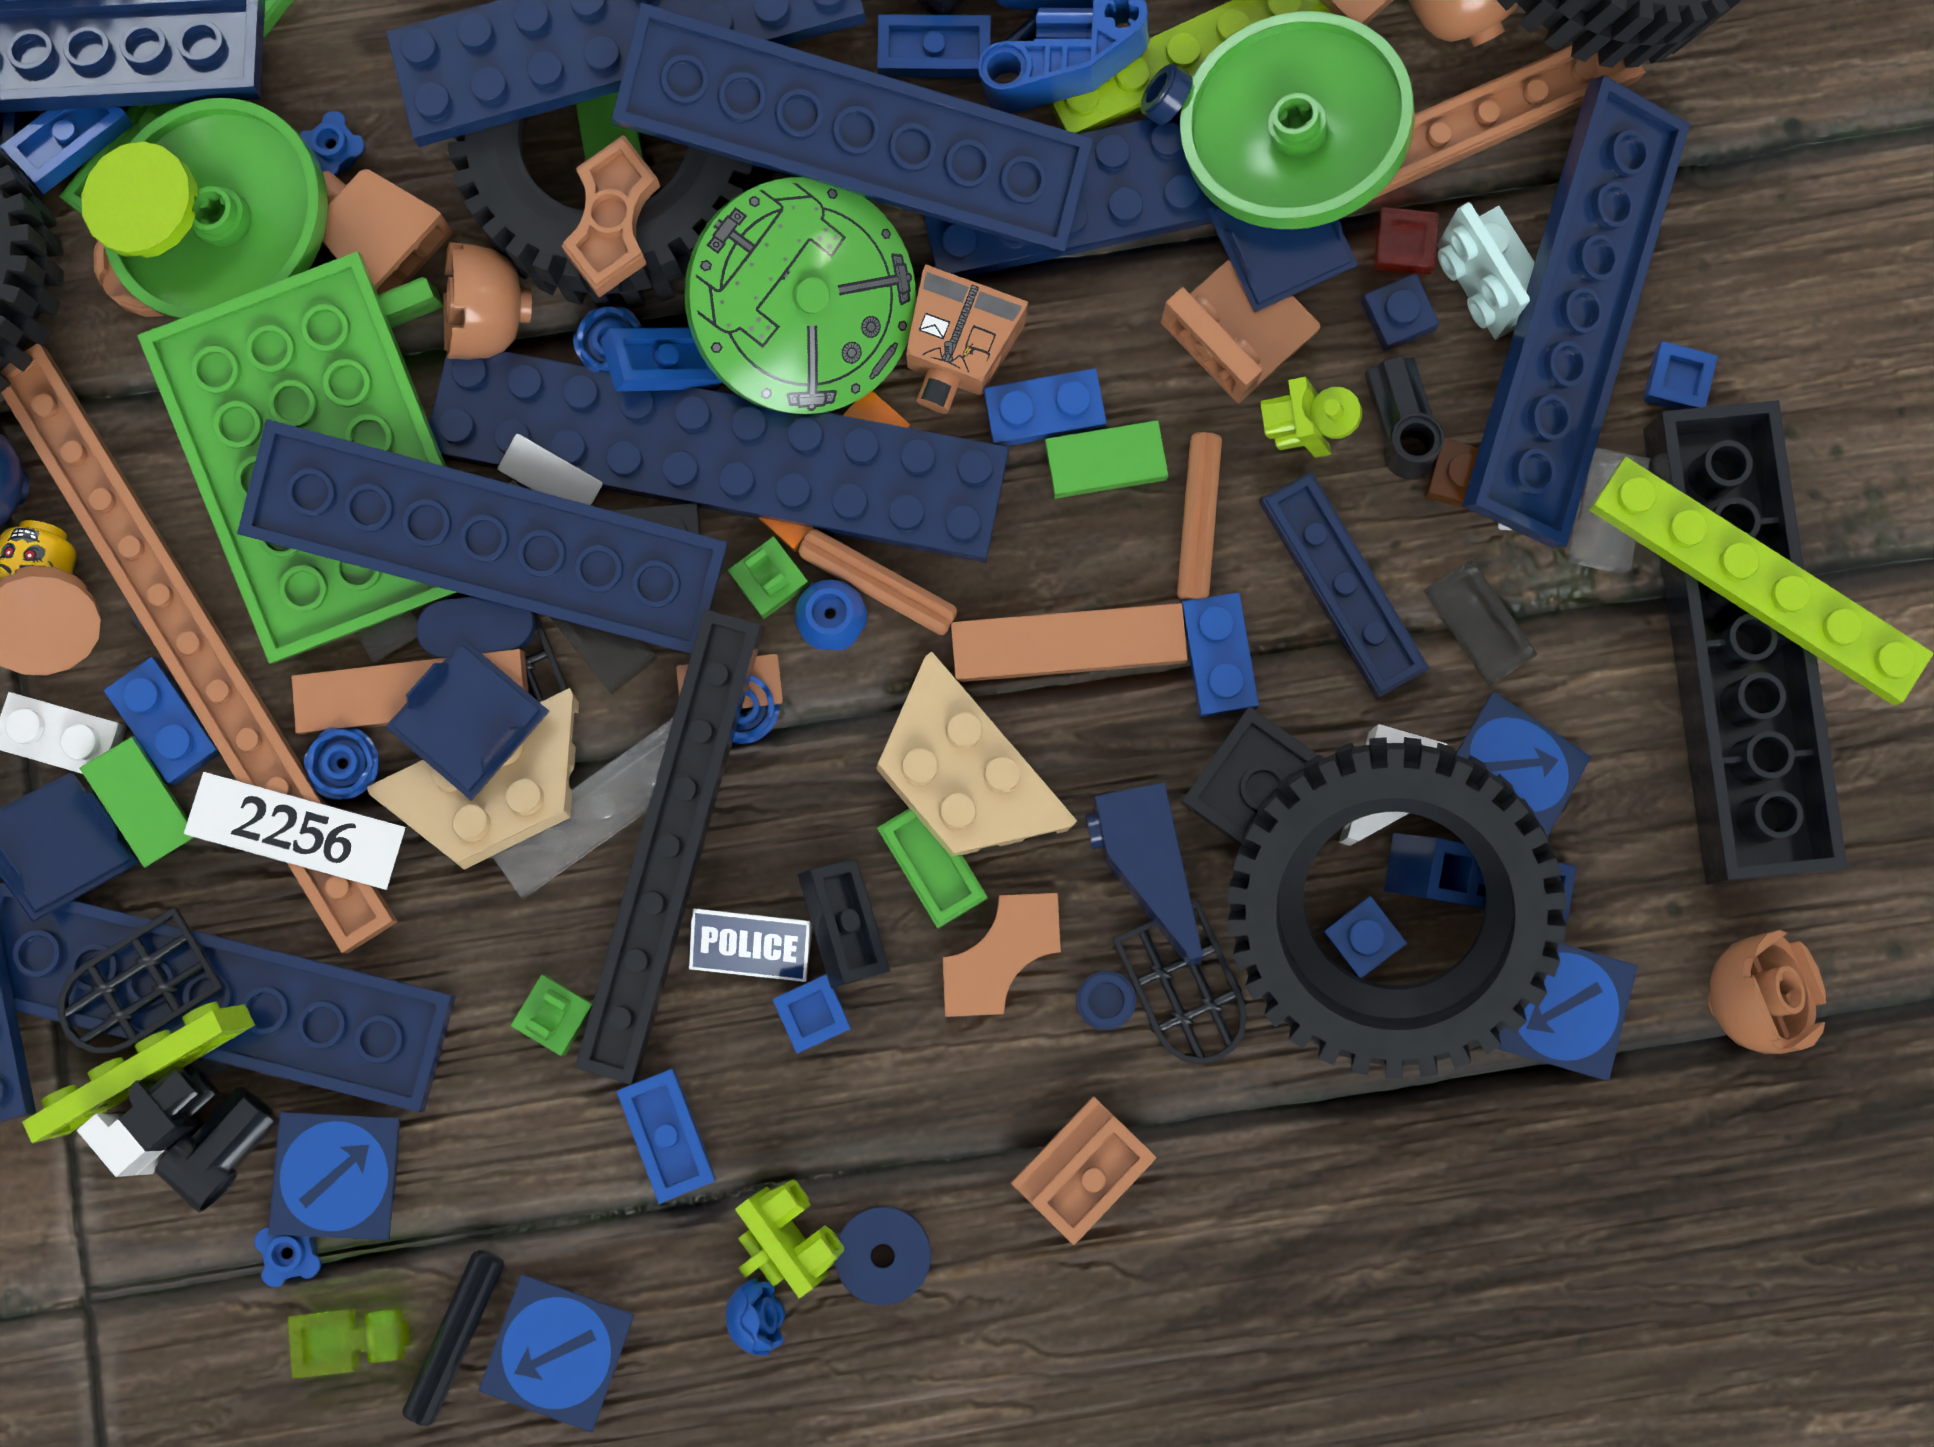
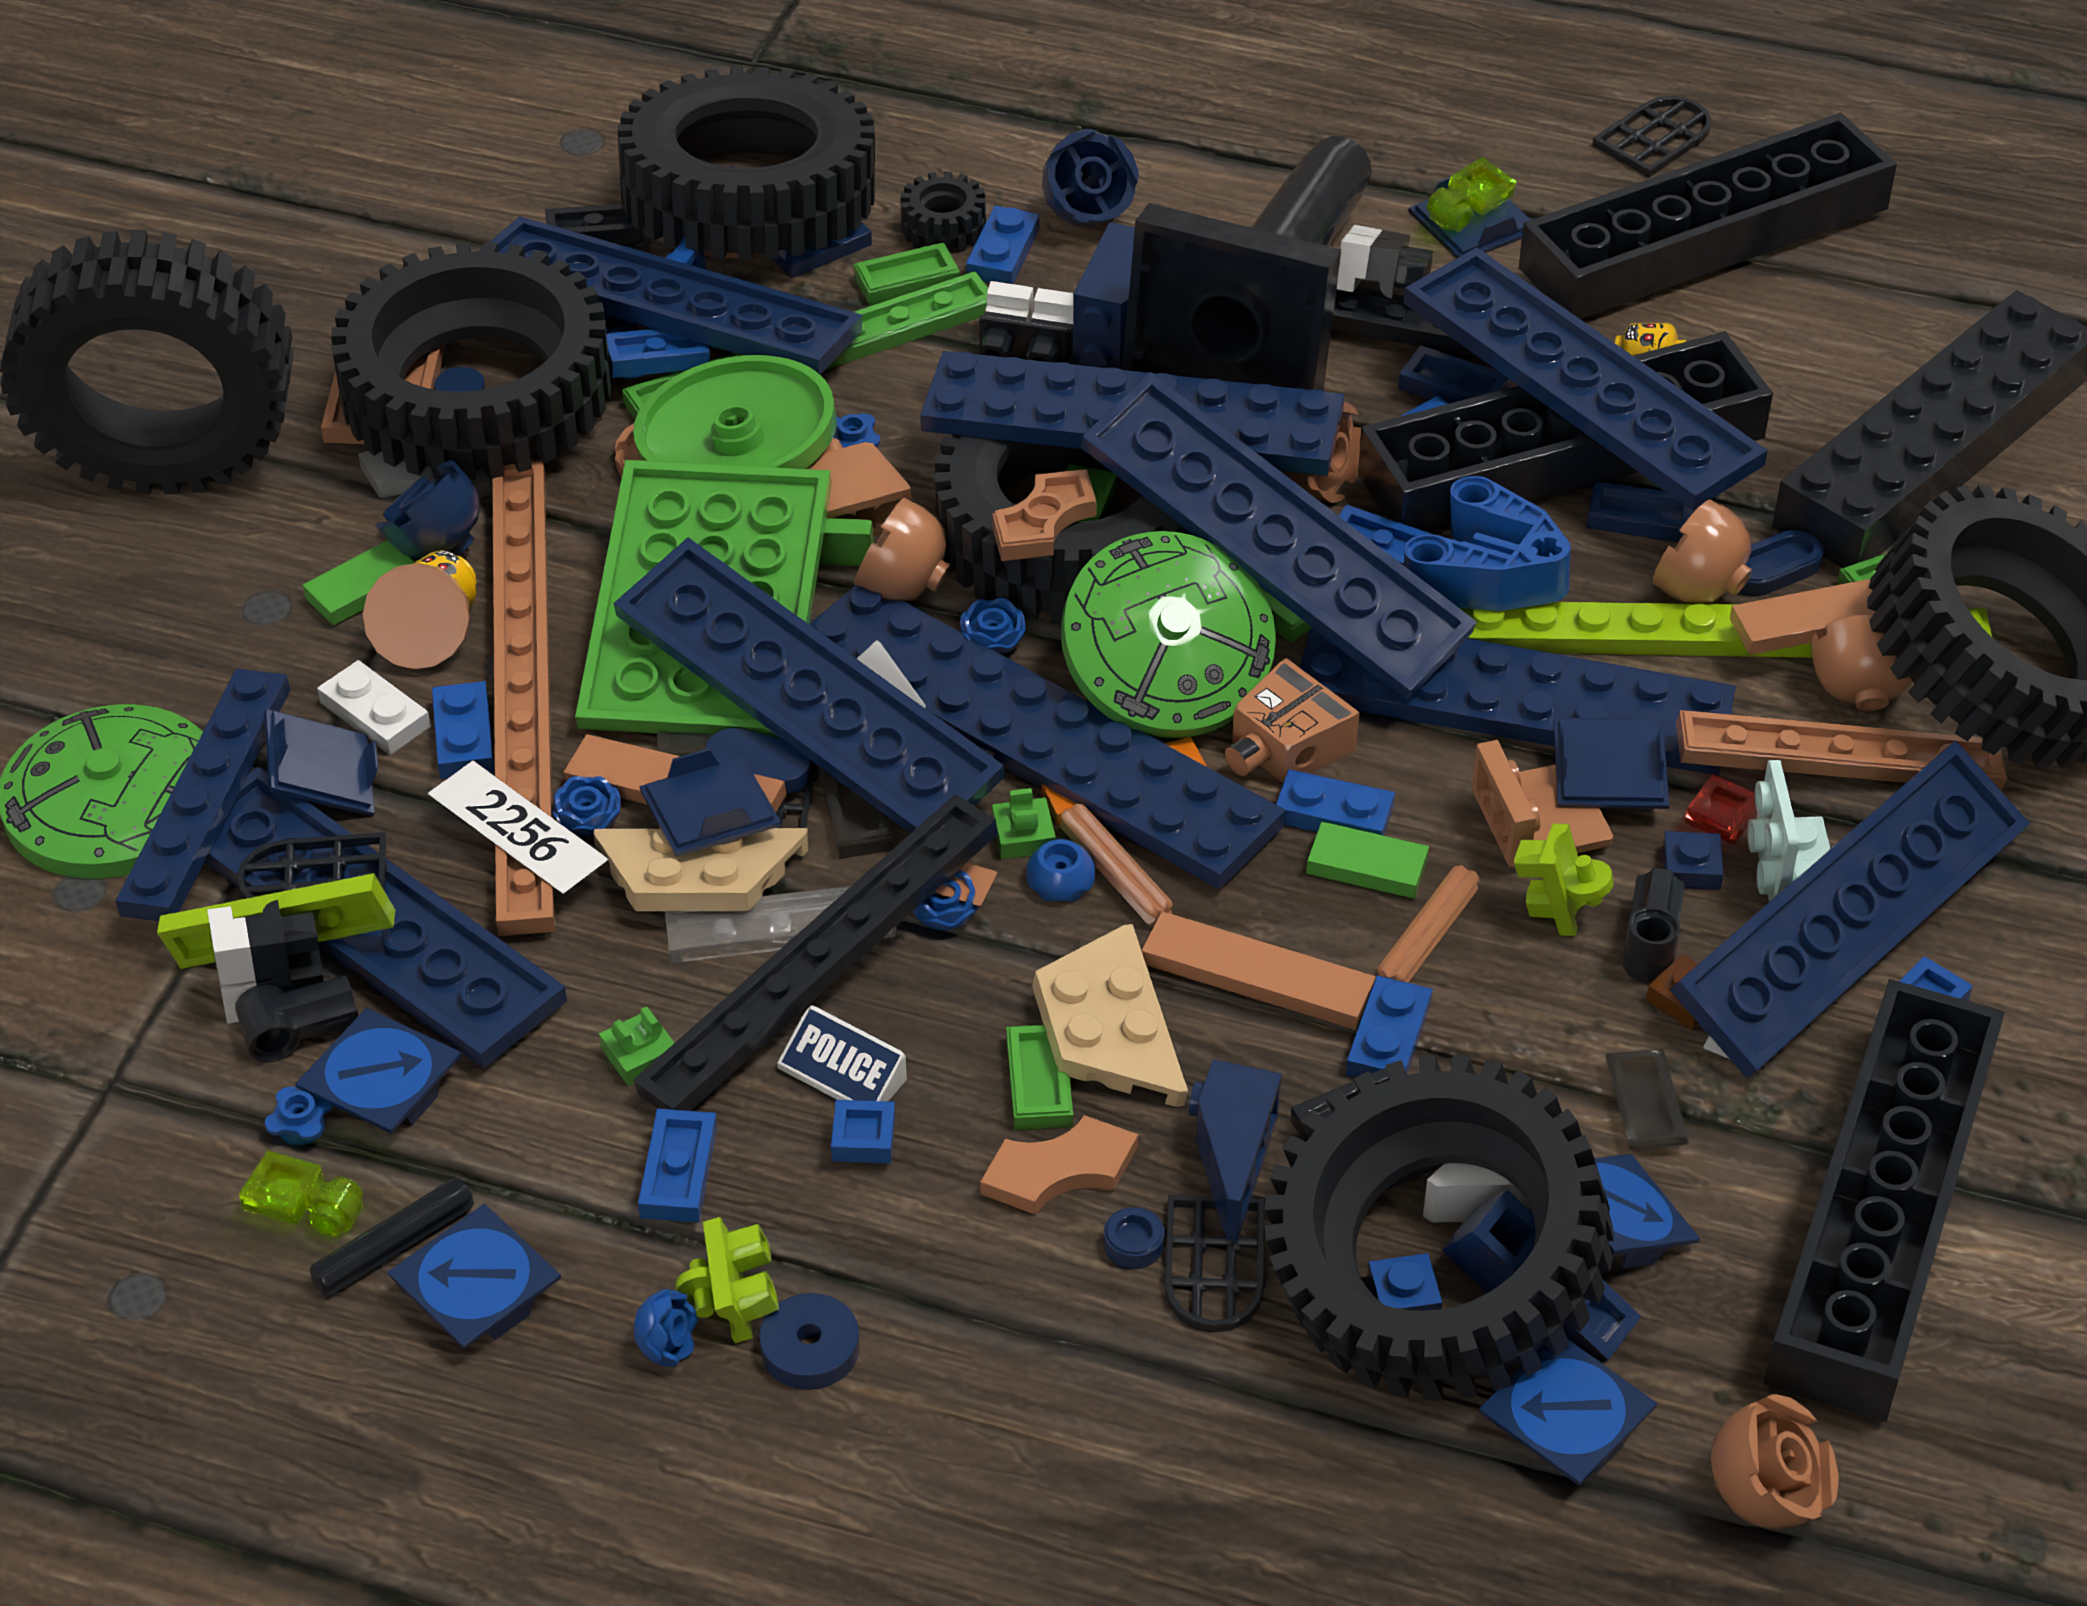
camera: 25 degrees right, 35 degrees down
bright green tile [79,736,195,867] -> none
lime tile [81,141,198,258] -> none
blue plate [601,328,723,392] -> none
black plate [798,859,890,989] -> none
nougat plate [1011,1096,1157,1245] -> none
dark blue tile [1140,64,1192,125] -> none
bright green dish [1180,11,1415,230] -> none
dark blue tile [1259,471,1430,700] -> none
clear plate [1568,448,1650,574] -> none
lime plate [1589,457,1934,706] -> none

